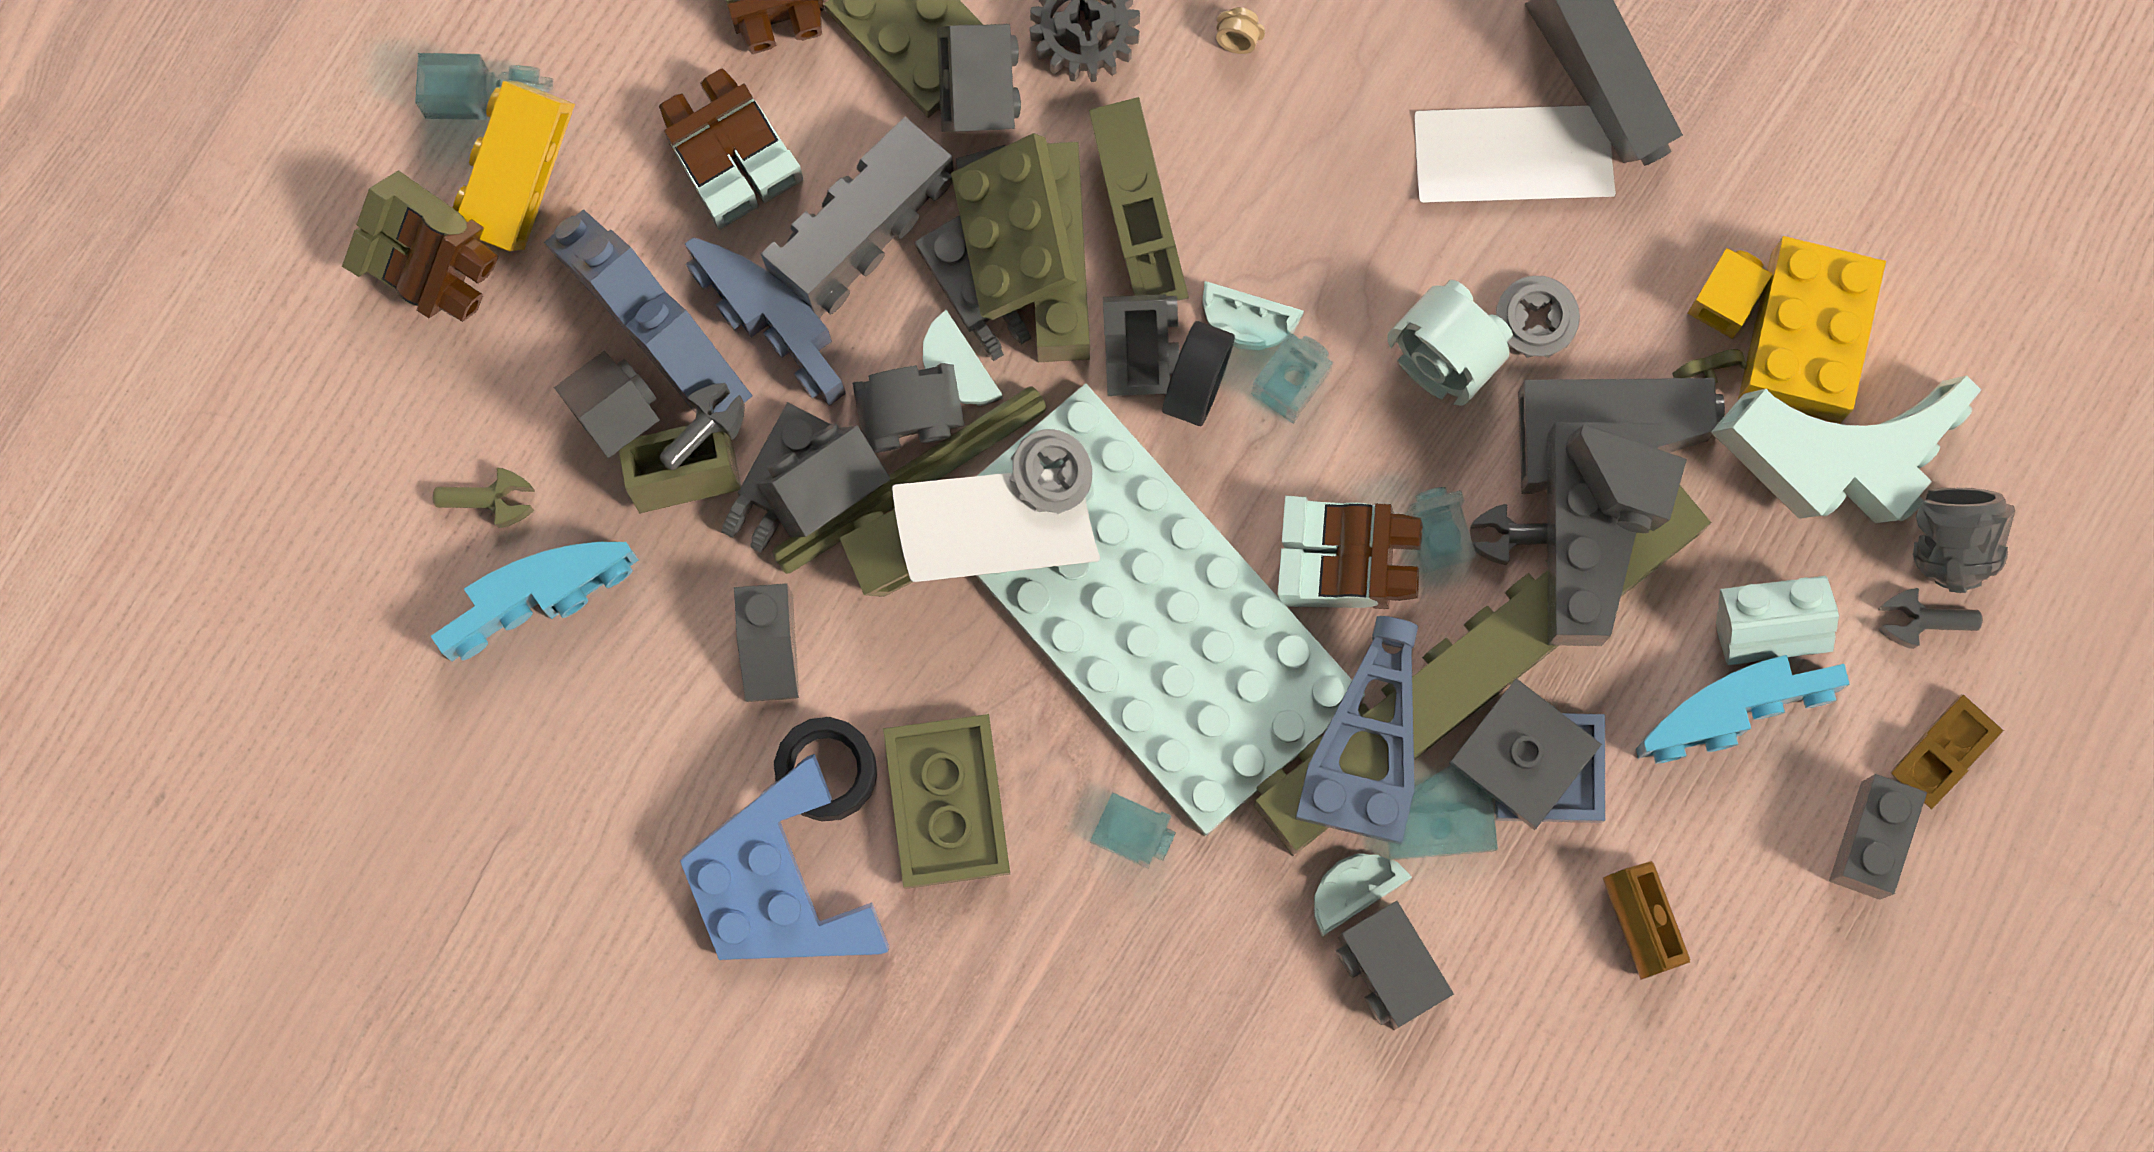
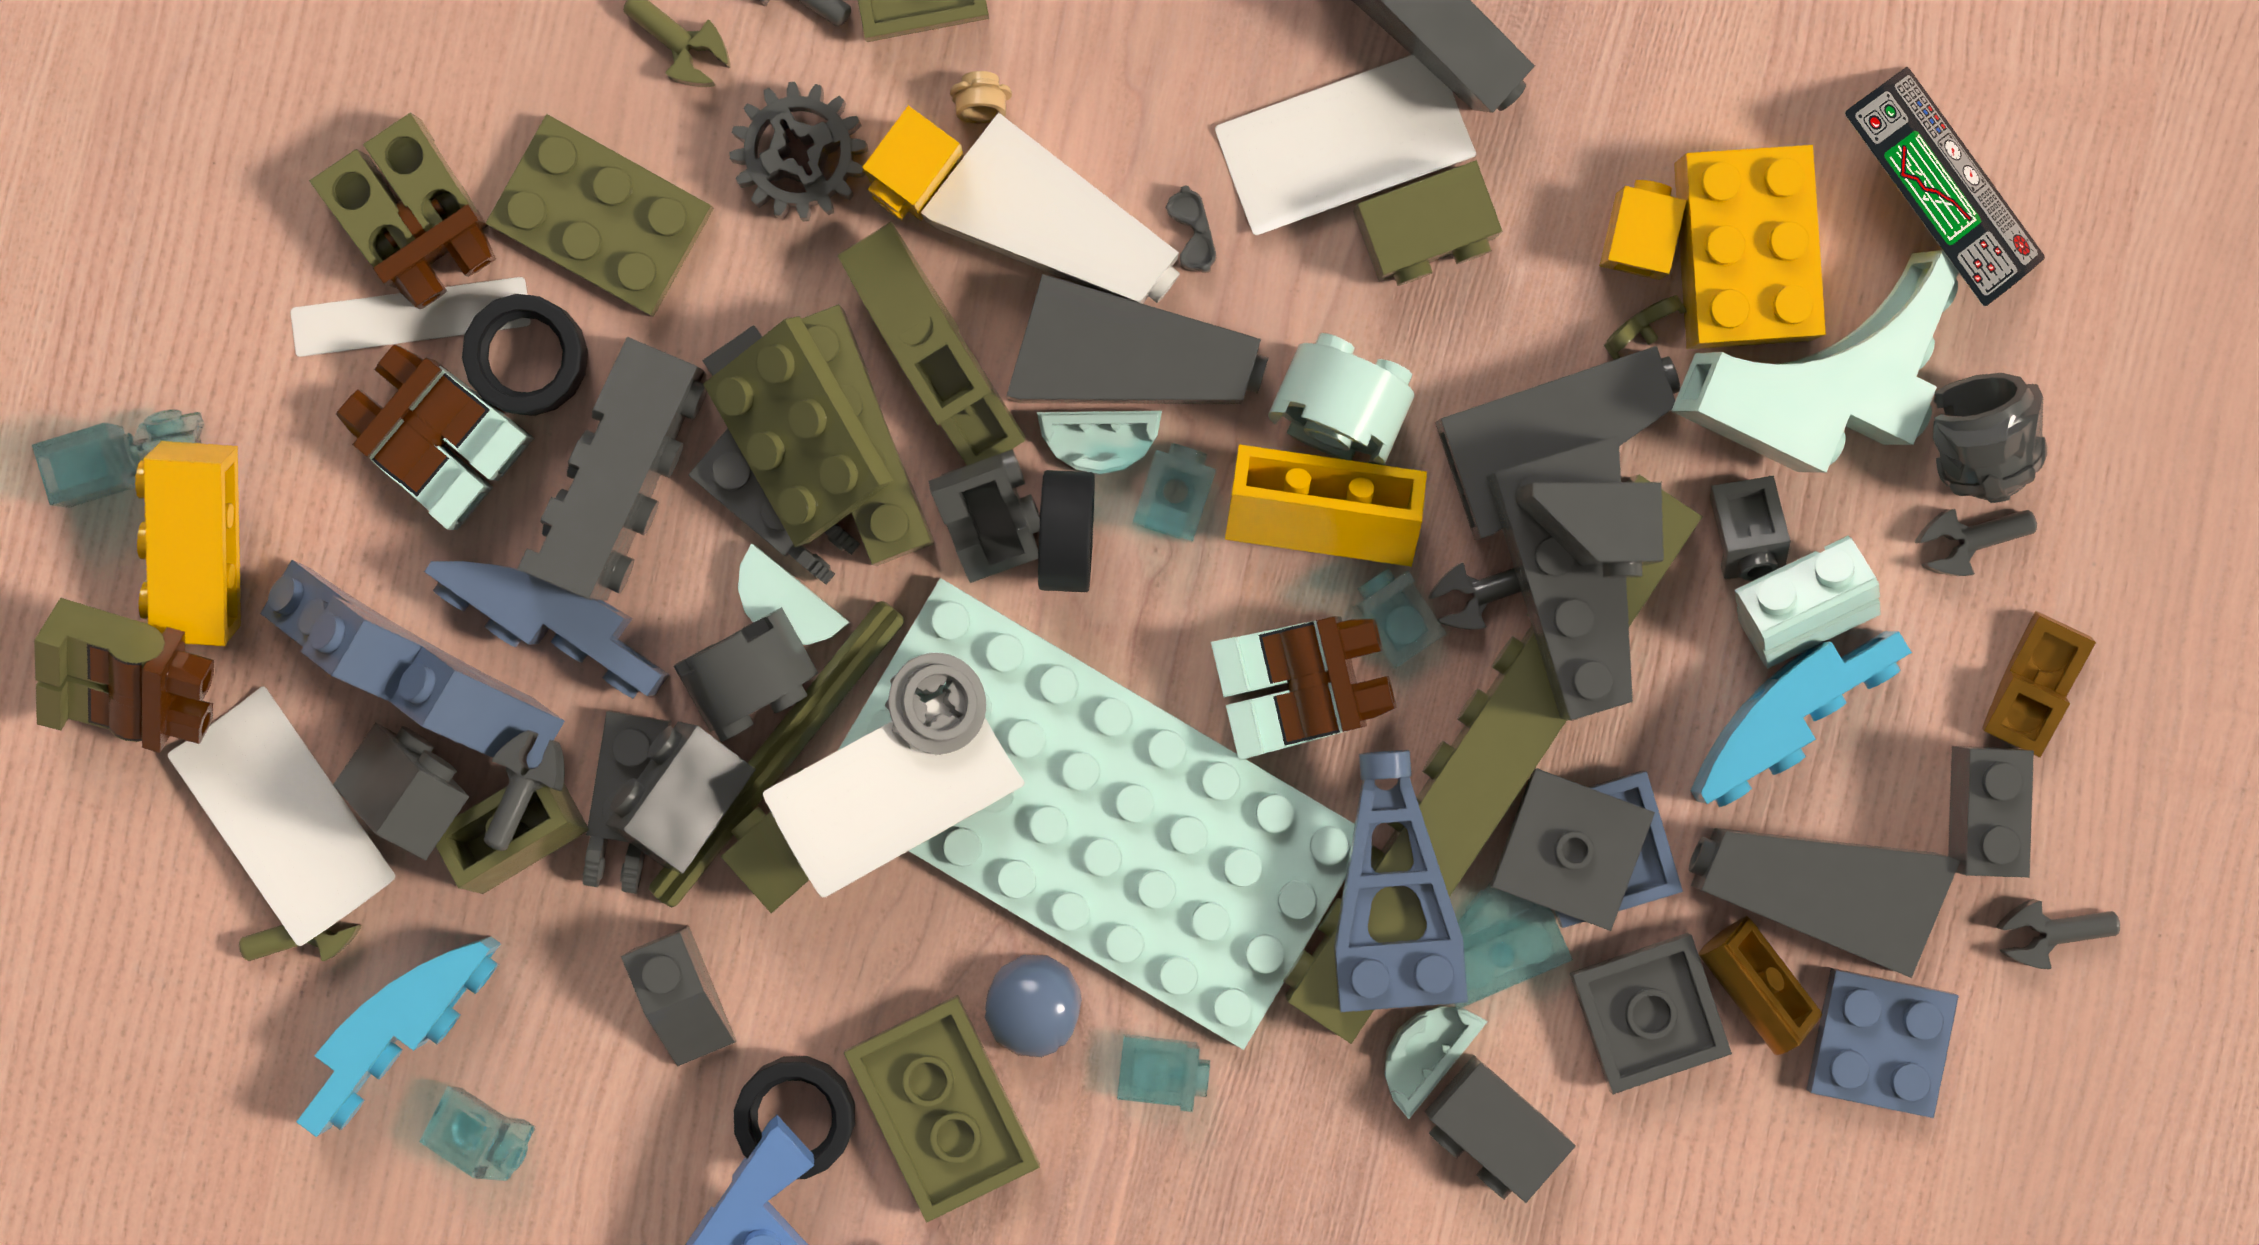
camera: 15 degrees left, 10 degrees up
dark grey brick [937,24,1021,132] -> none
light grey gear [1496,276,1580,358] -> none
none -> white sticker [168,686,395,946]
none -> white sticker [290,277,531,357]
none -> clear light blue bracket [419,1086,535,1181]
none -> black tyre [462,294,588,416]
none -> yellow brick [862,105,964,221]
none -> white slope [921,112,1180,304]
none -> sand blue hair [985,955,1082,1057]
none -> dark grey slope [1006,274,1268,404]
none -> dark grey piece [1166,185,1217,273]
none -> yellow brick [1225,444,1427,567]
none -> olive brick [1353,160,1503,286]
none -> dark grey plate [1570,933,1732,1094]
none -> dark grey slope [1689,828,1960,978]
none -> dark grey bracket [1710,475,1791,581]
none -> sand blue plate [1806,968,1959,1118]
none -> sticker [1845,67,2045,306]
none -> dark grey bar [1997,899,2120,969]

